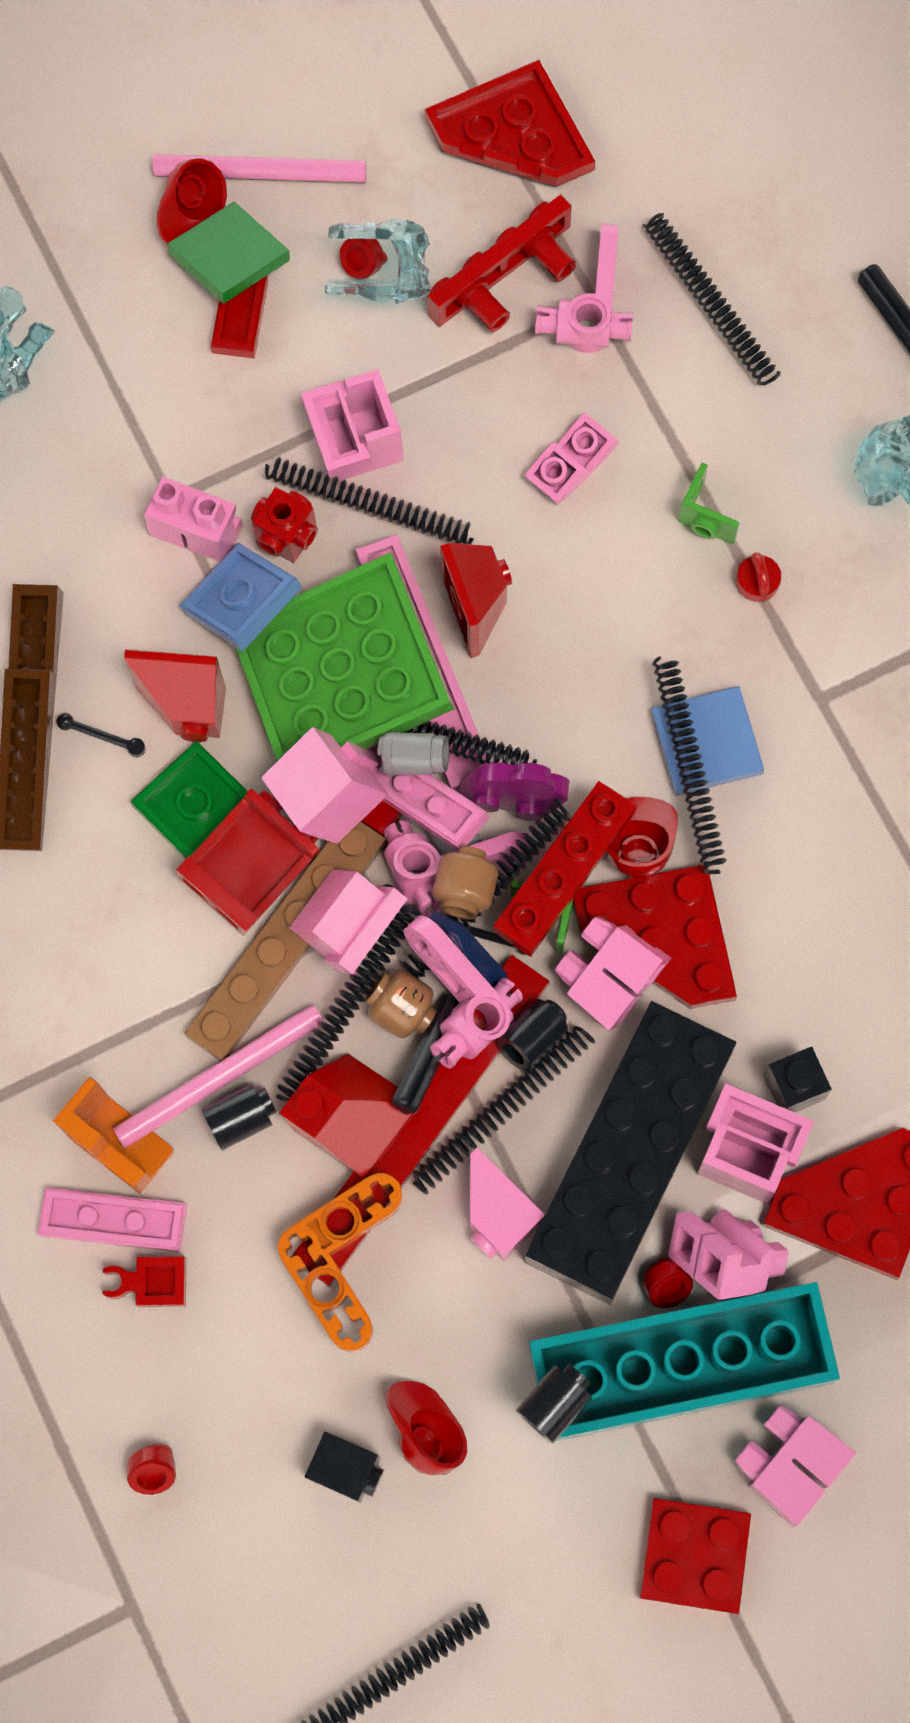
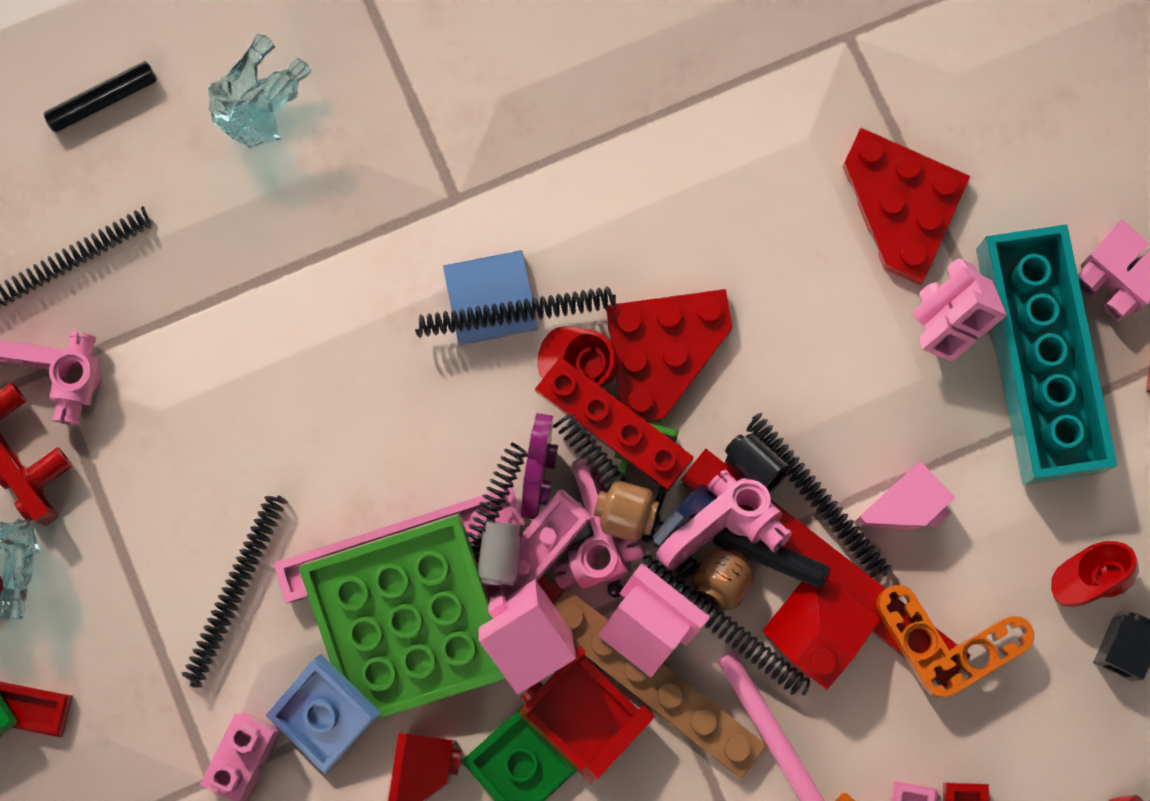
camera: 90 degrees left, 5 degrees up
black brick [201,1083,277,1151] -> none
red brick [251,486,318,564] -> none
bright pink plate [301,369,403,482] -> none
red slope [440,543,512,658] -> none
black brick [515,1364,592,1444] -> none
bright pink slope [524,412,619,504] -> none
black brick [525,1001,737,1306] -> none
bright pink hips [555,916,672,1031] -> none
red tile [642,1256,693,1308] -> none
bright green bracket [679,463,740,544] -> none
bright pink plate [697,1083,814,1204] -> none
red tile [736,552,782,602] -> none
black brick [763,1046,832,1113] -> none

